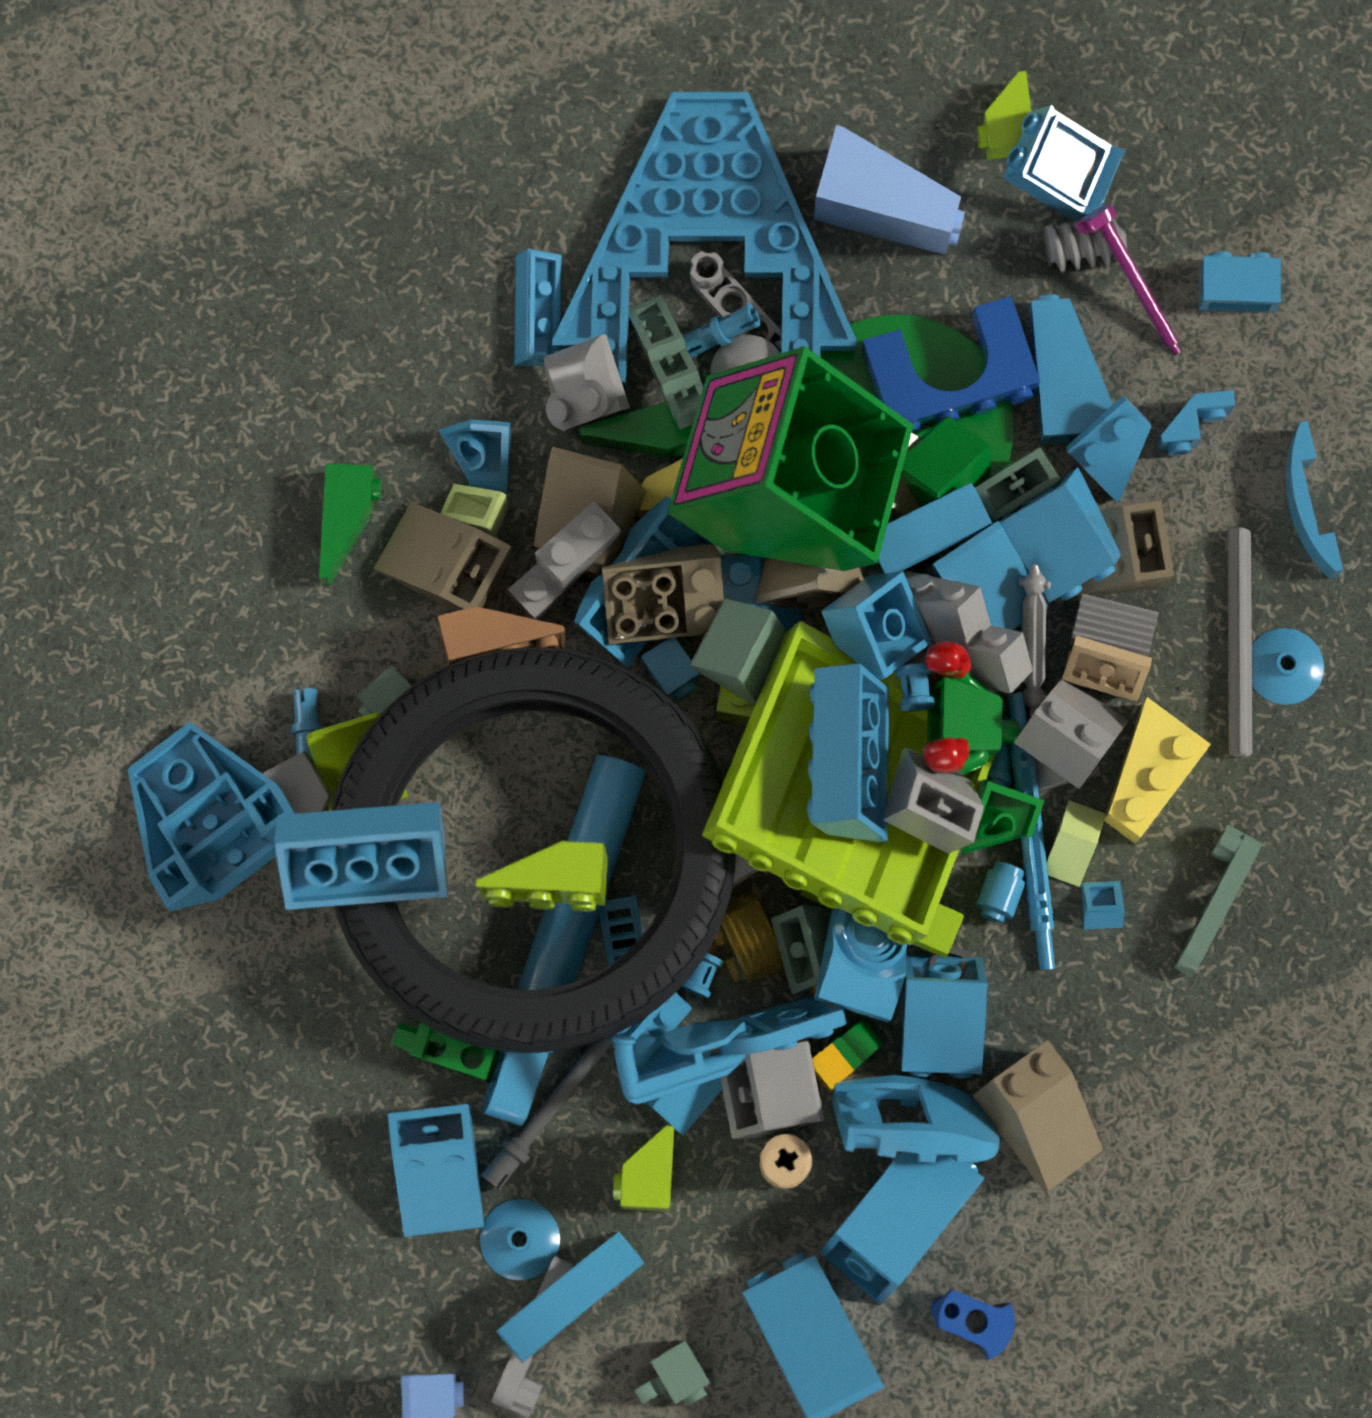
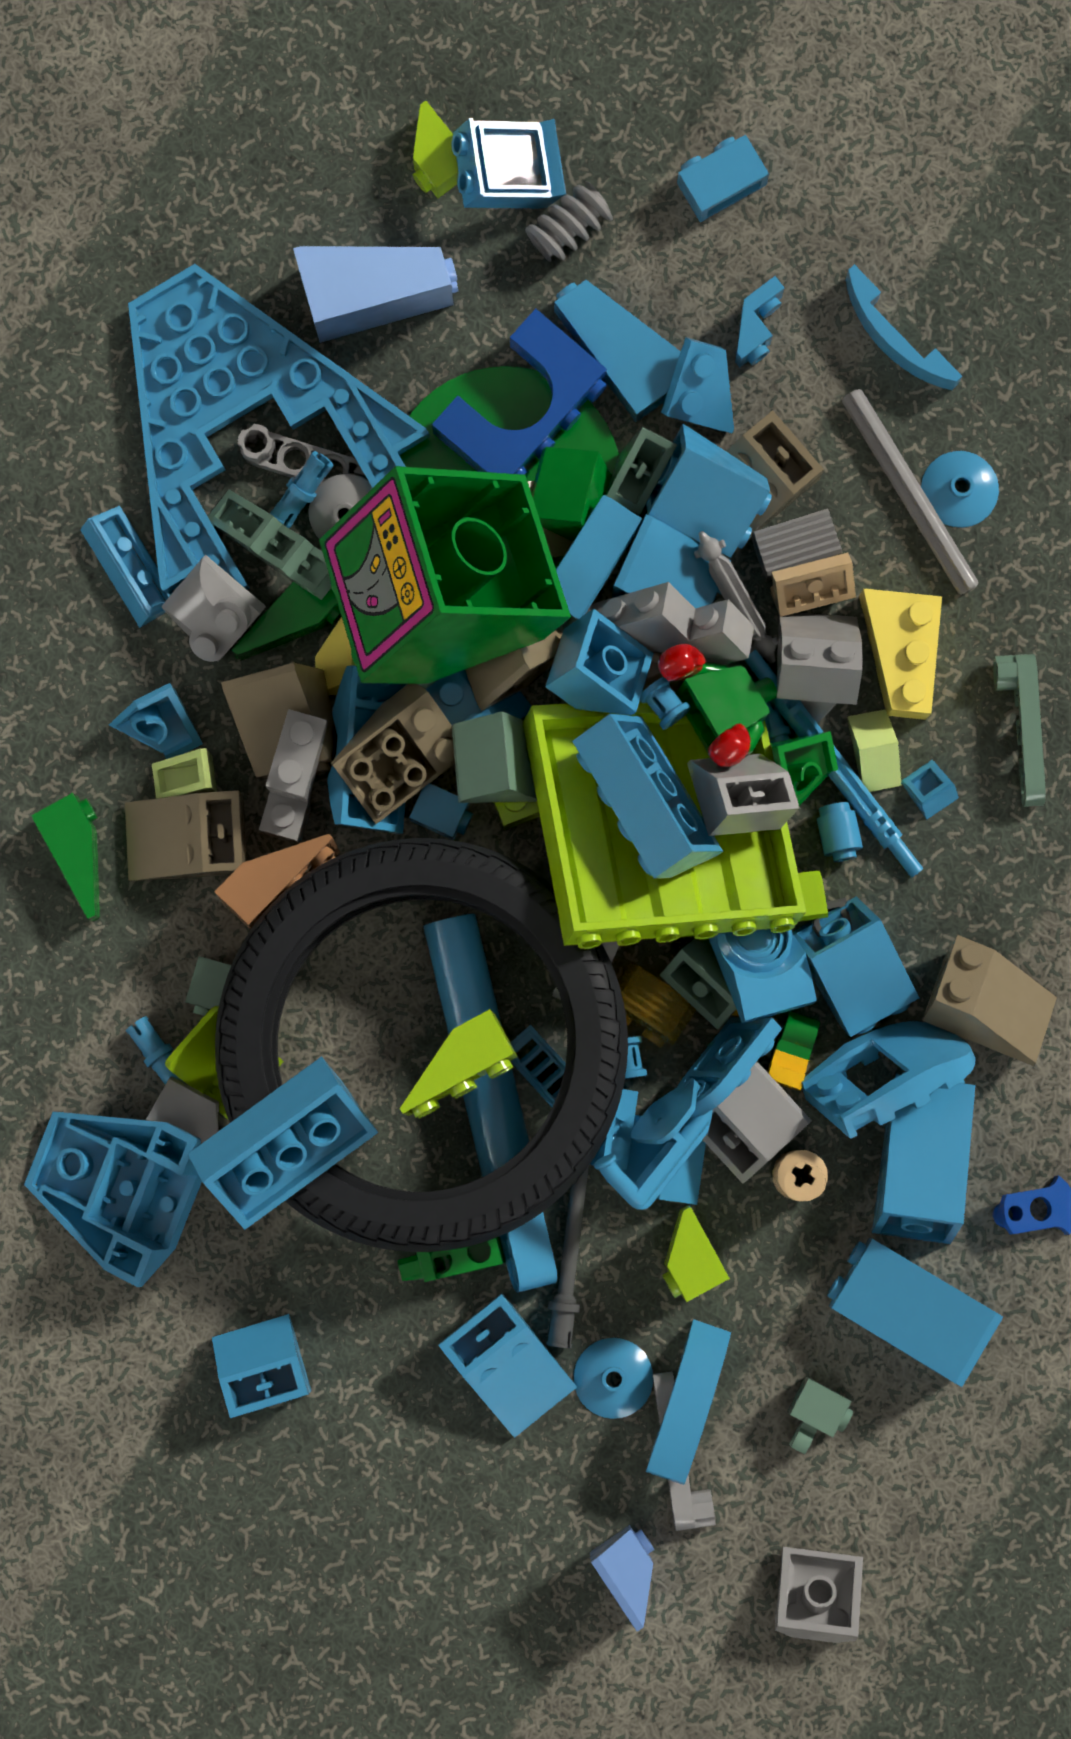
camera: 30 degrees left, 5 degrees up
magenta piece [1074,204,1181,355] -> none
none -> dark azure slope [212,1314,312,1418]

